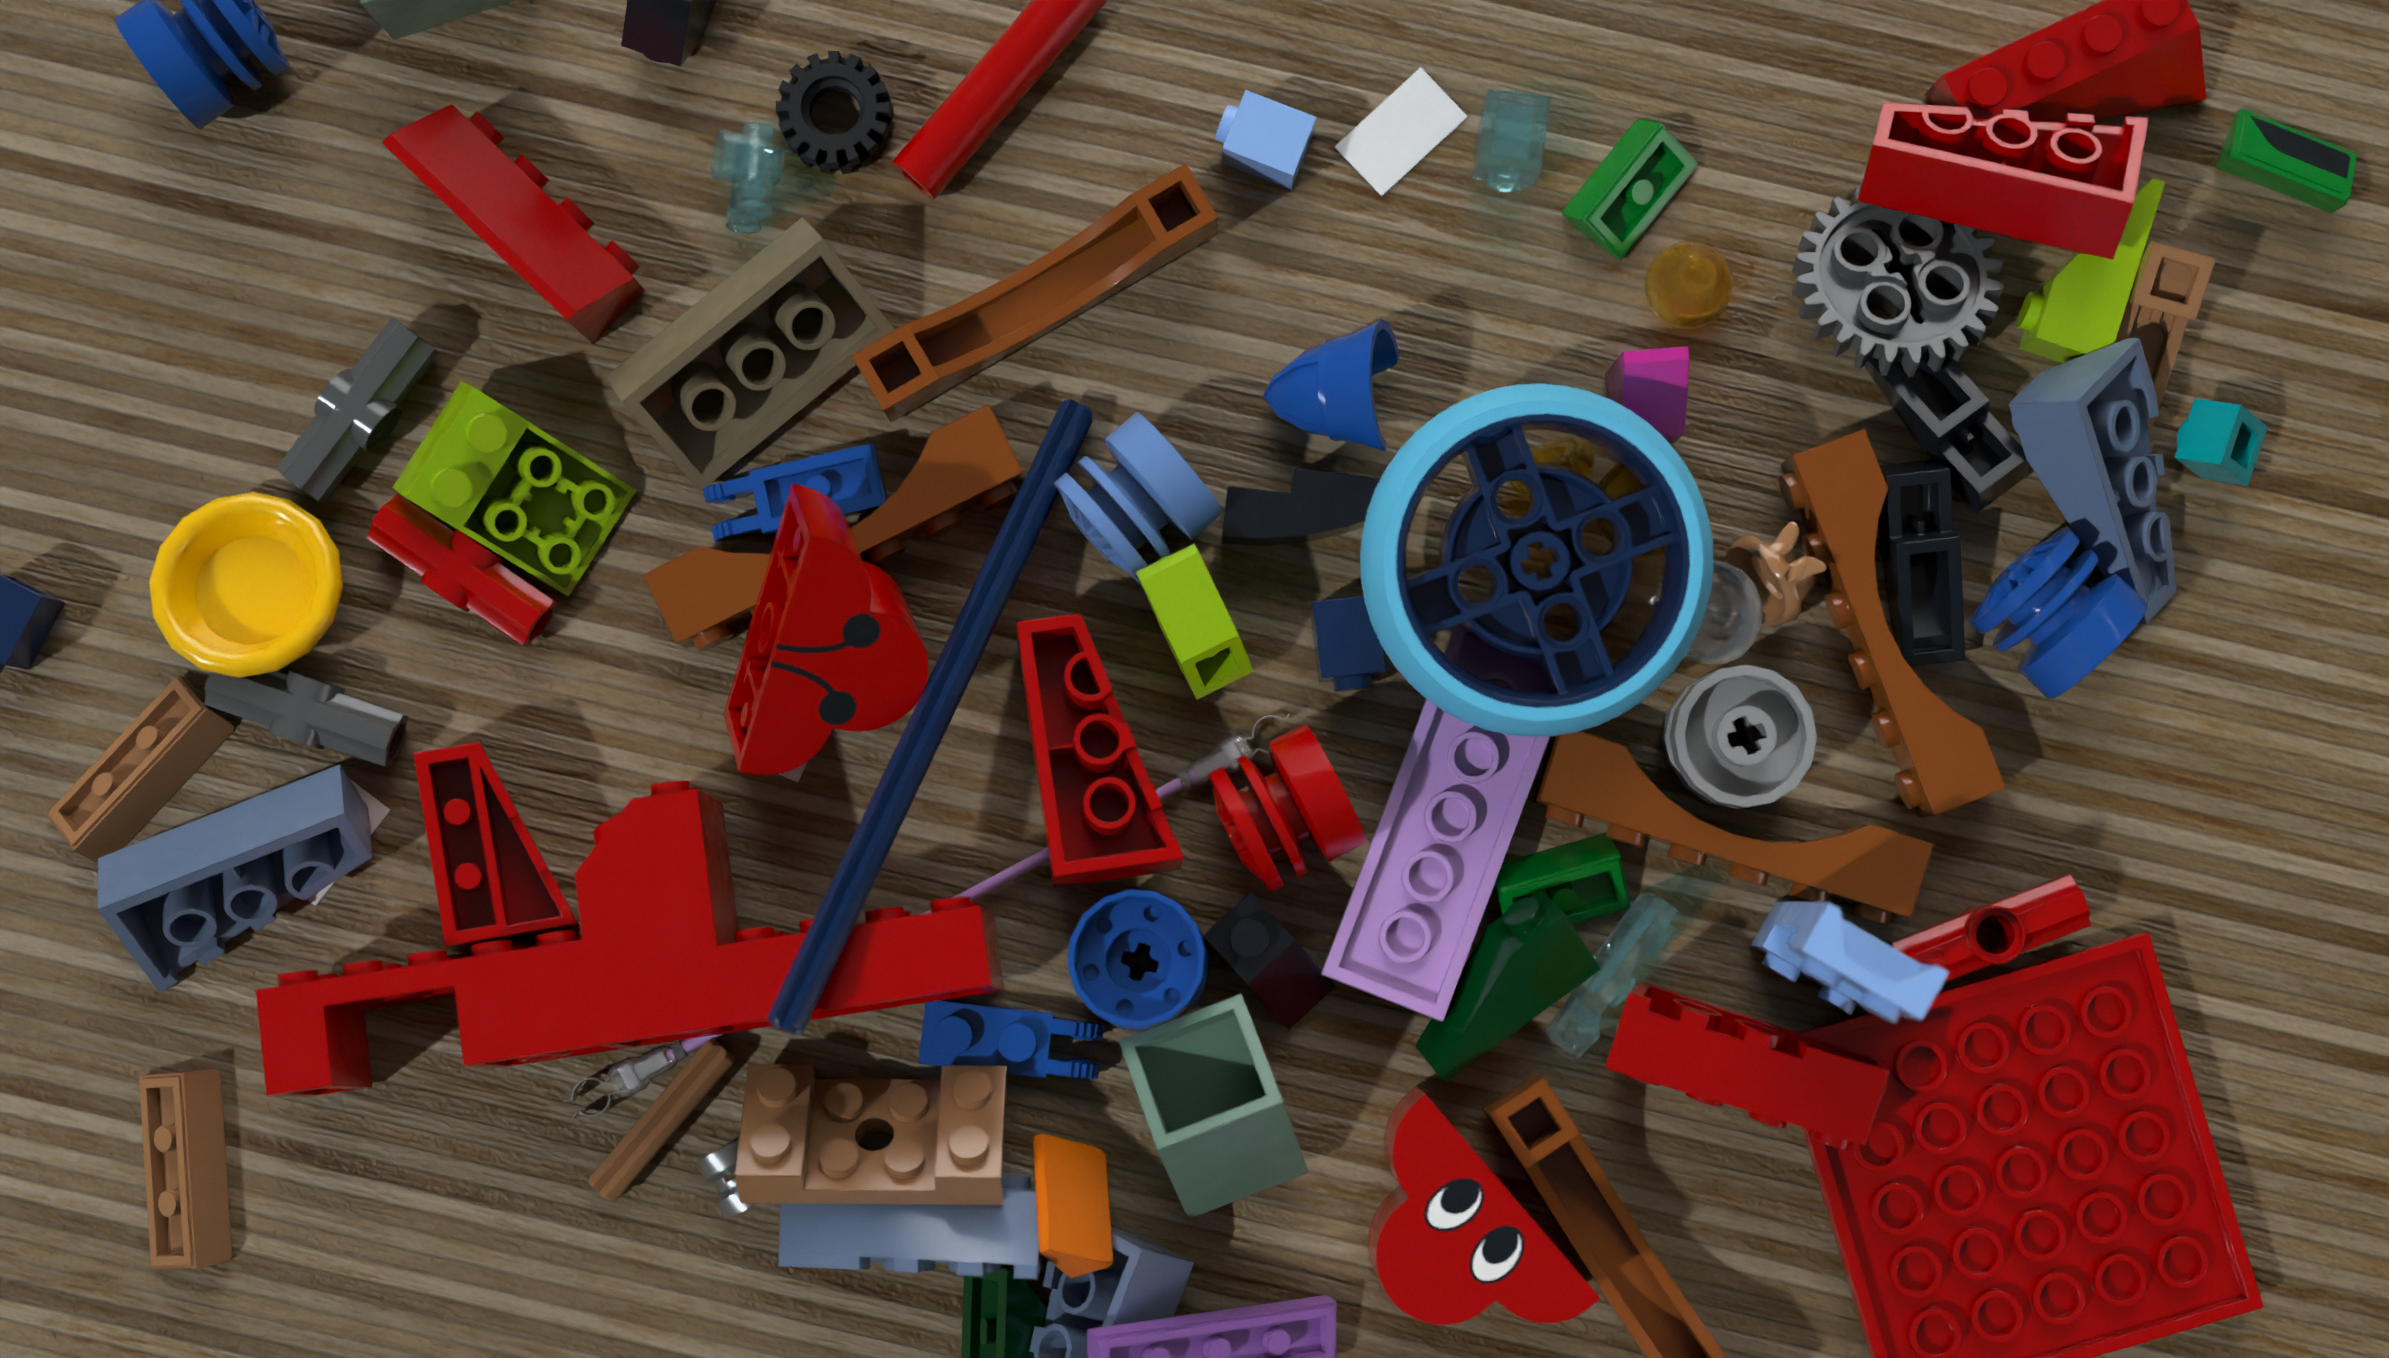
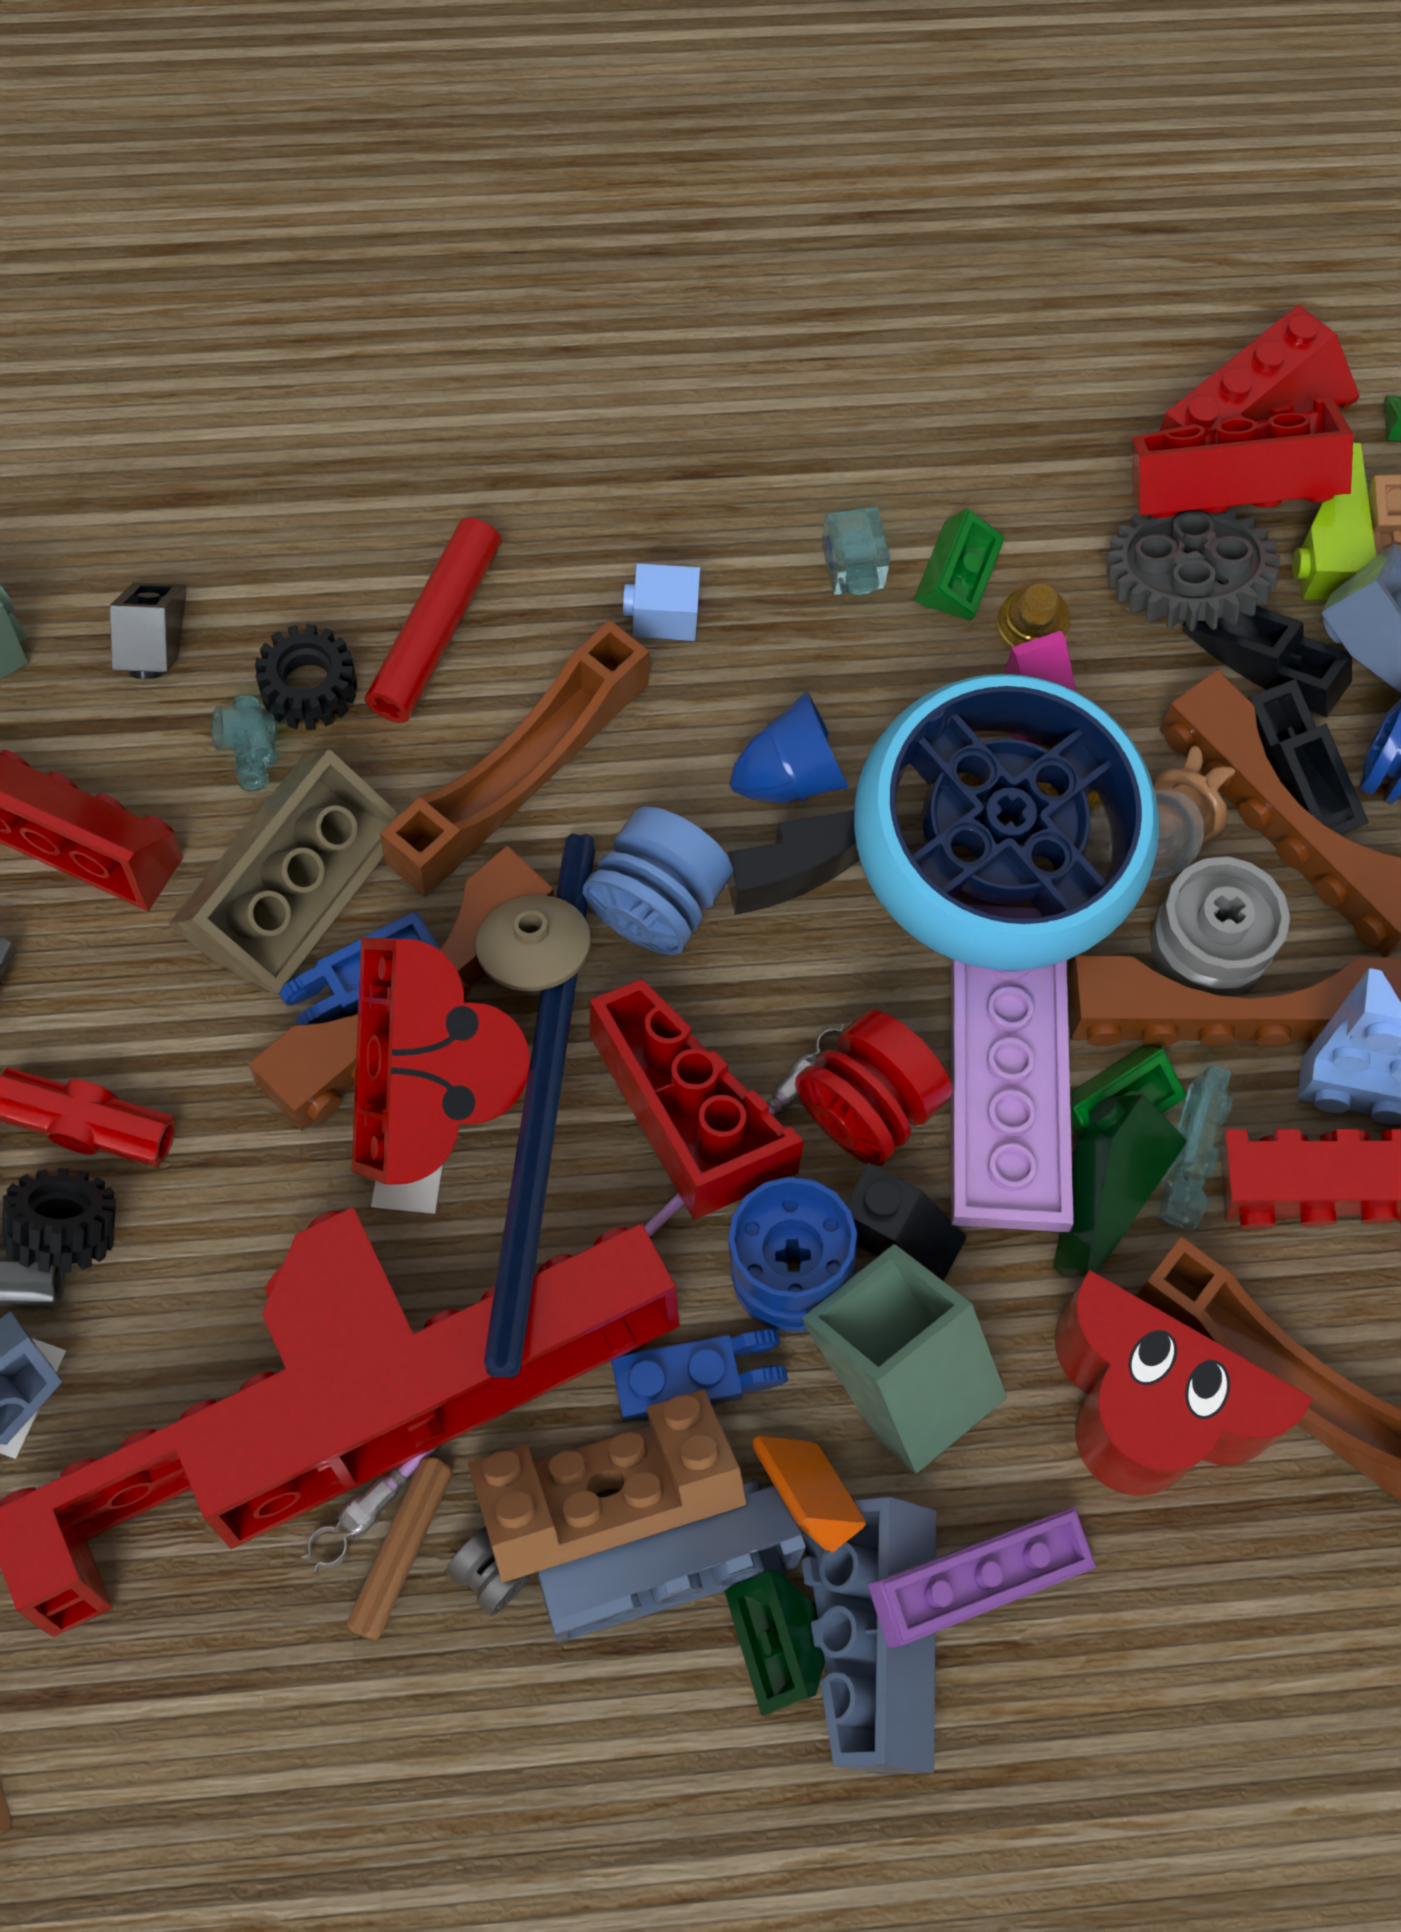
camera: 20 degrees left, 20 degrees down
lime slope [392,381,637,597] -> none
red wedge [413,742,580,948] -> none
lime slope [1136,544,1254,700] -> none
dark blue brick [1310,596,1386,692] -> none
white sticker [1335,67,1468,196] -> none
none -> black tyre [2,1168,116,1273]
none -> dark tan dish [475,895,591,991]

